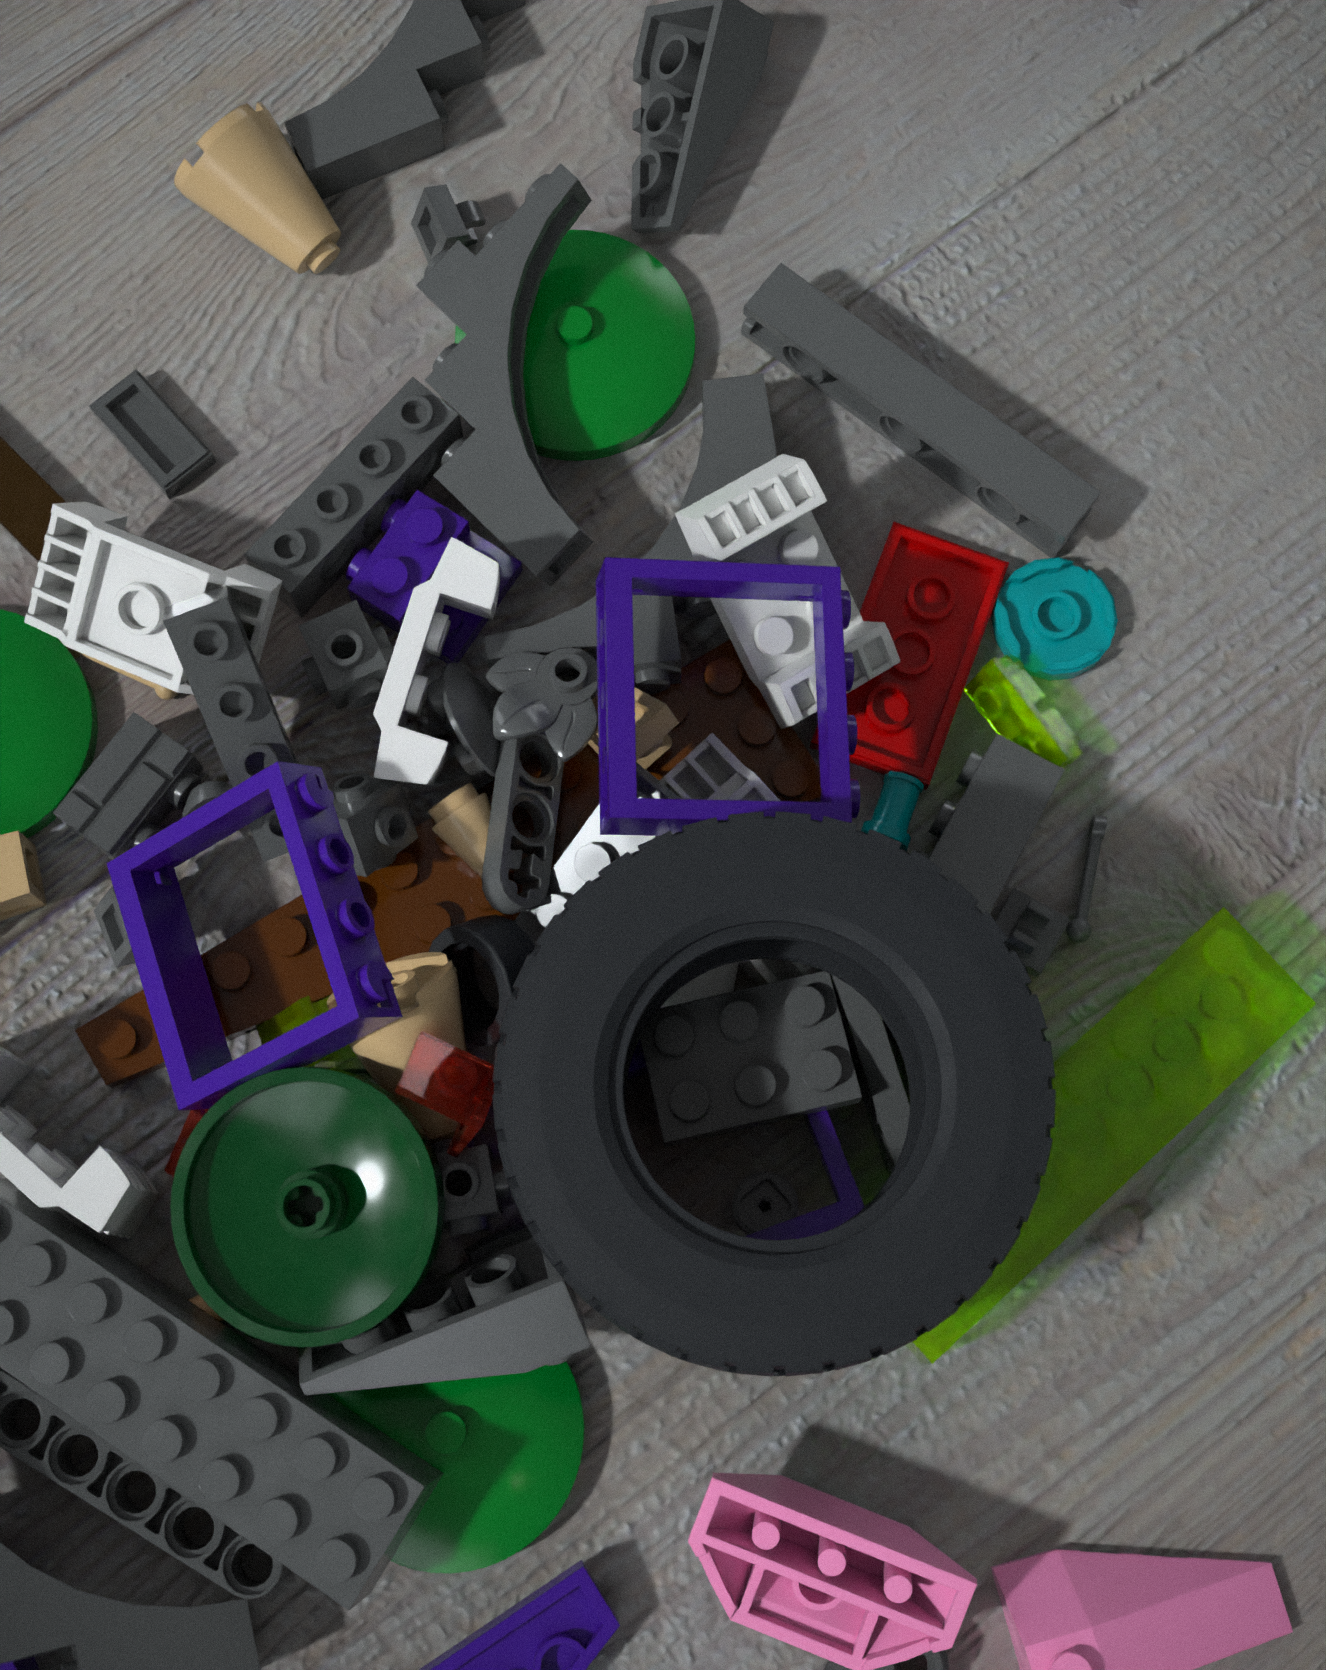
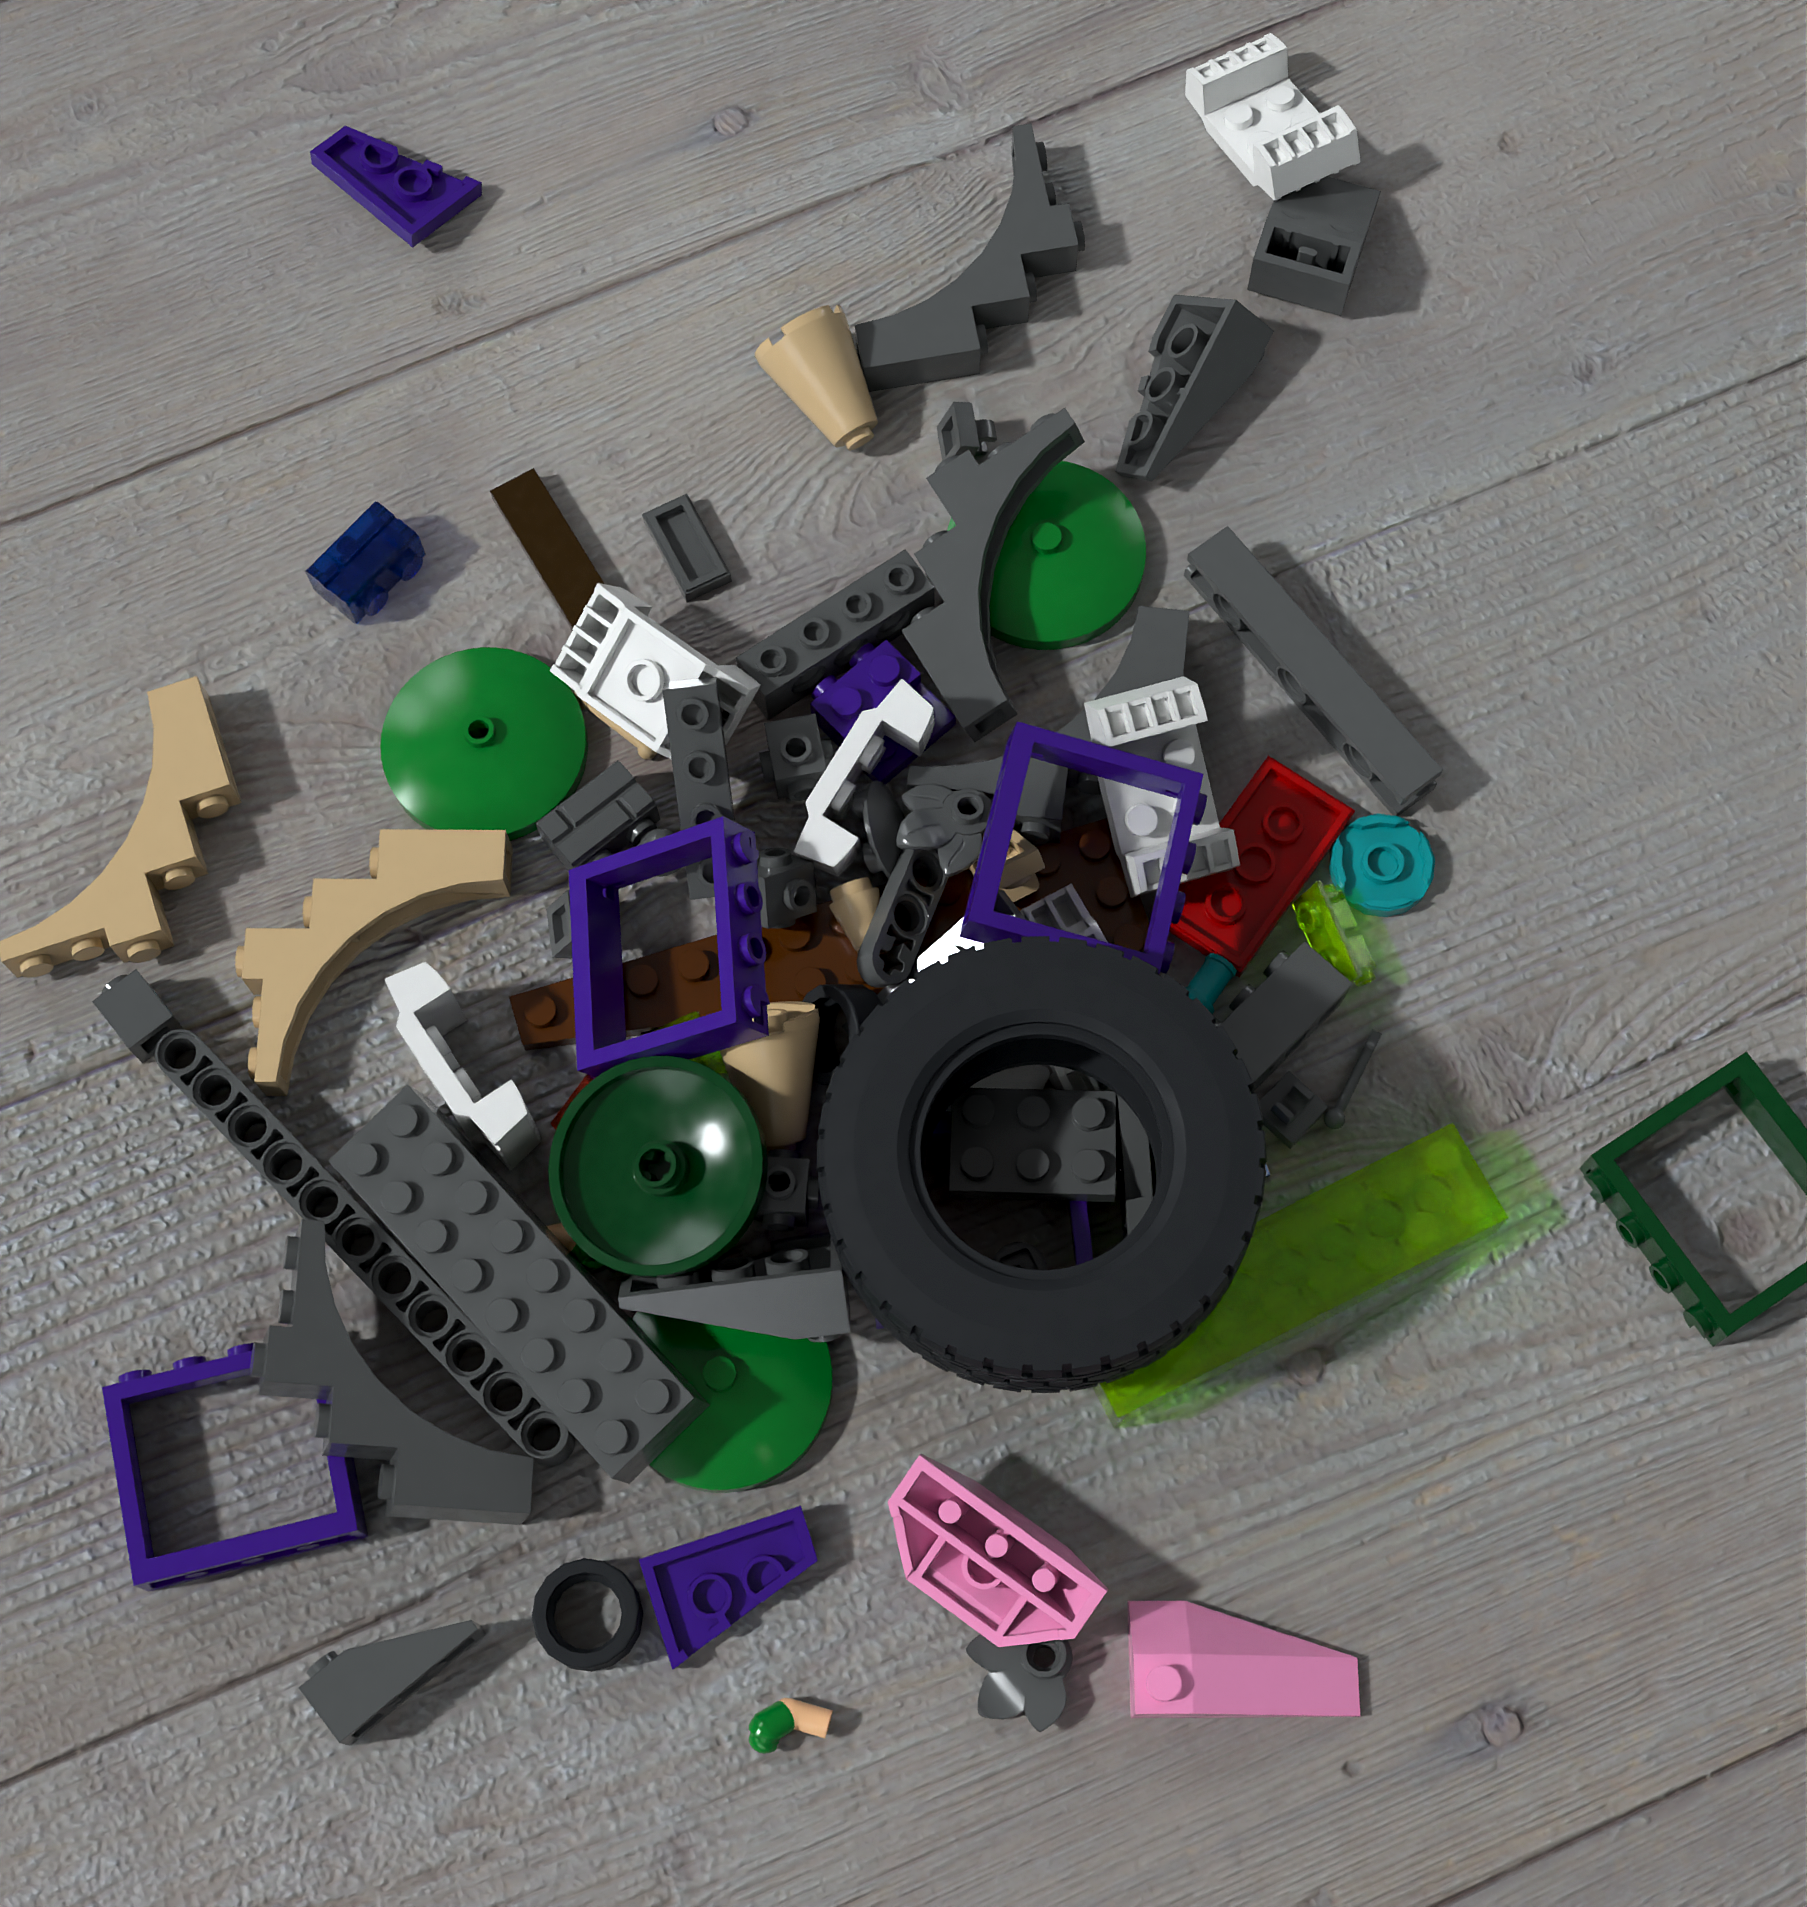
camera: 20 degrees right, 5 degrees down
clear red bracket [395,1031,495,1157] -> none

